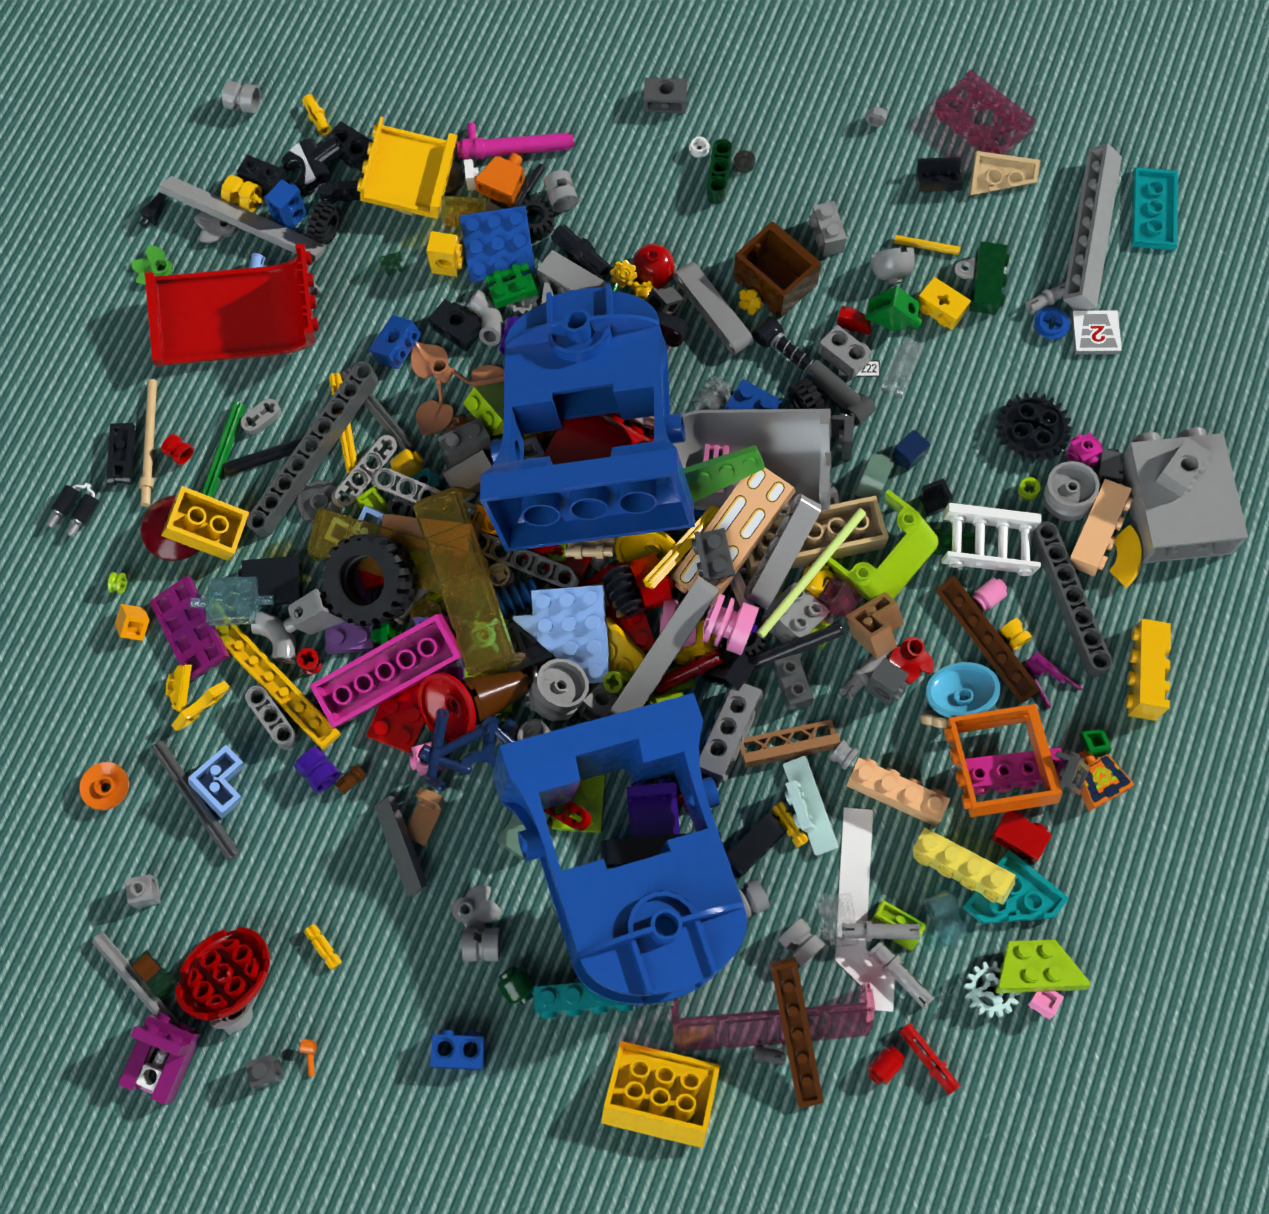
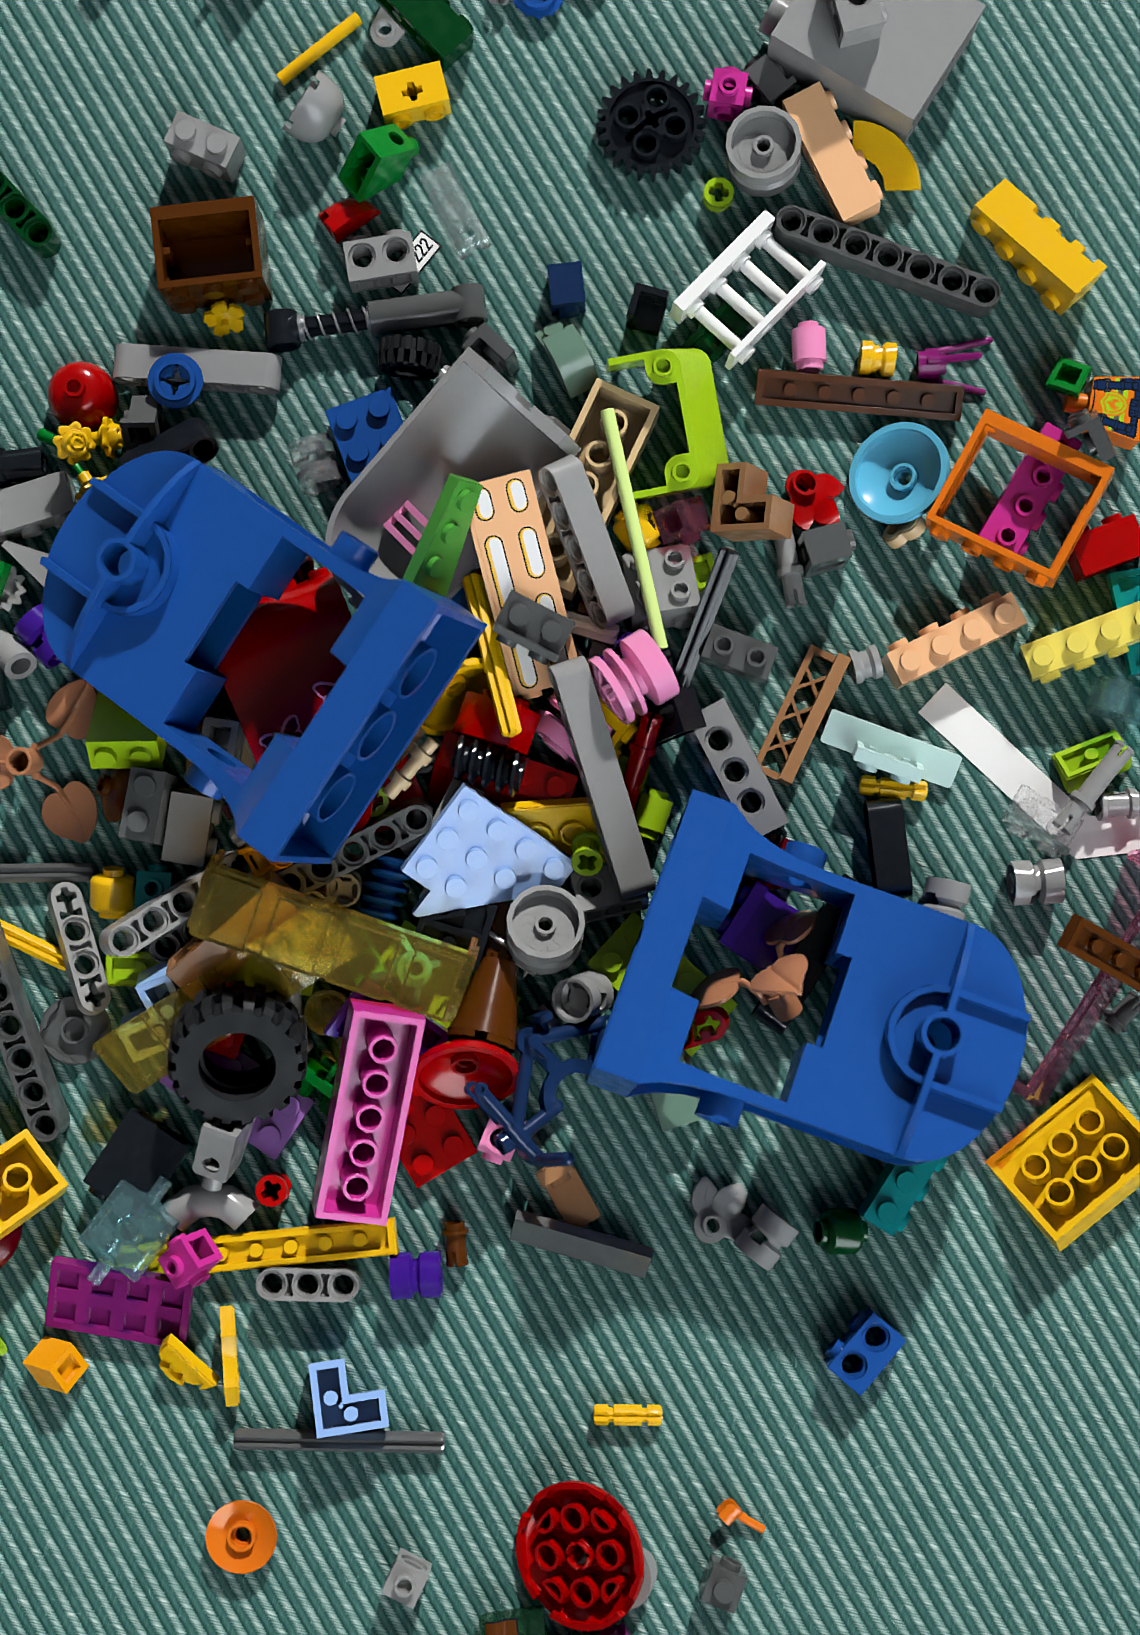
camera: 50 degrees left, 15 degrees up
clear smoke tile [734,150,755,173] -> none
none -> blue gear [148,353,204,410]
none -> dark pink brick [157,1228,223,1290]
none -> nougat plant [690,909,818,1022]

